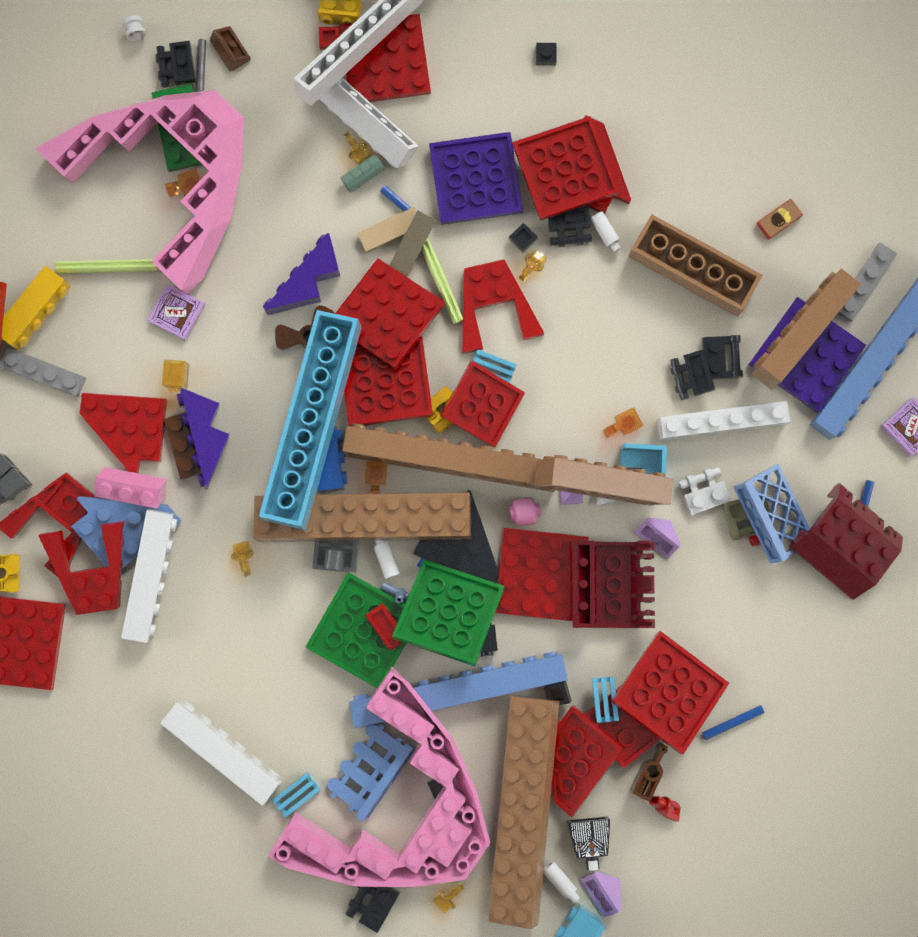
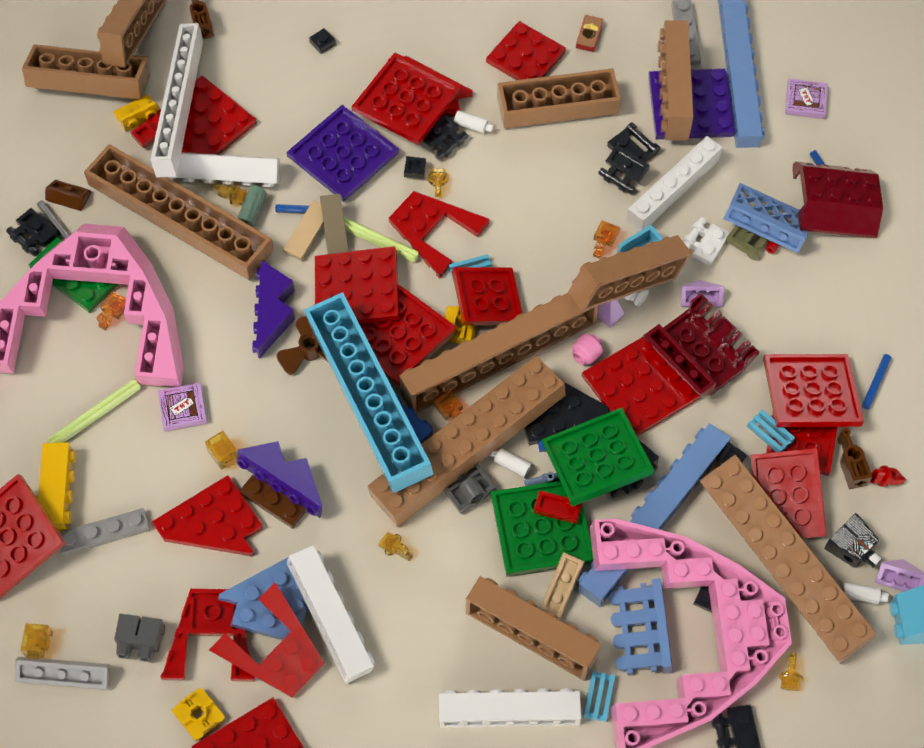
camera: 40 degrees left, 20 degrees down
bright pink brick [95,467,167,508] -> none
none -> medium nougat brick [84,144,274,280]
none -> medium nougat brick [466,576,601,681]
none -> red plate [486,21,566,80]
none -> tan tile [540,553,584,620]

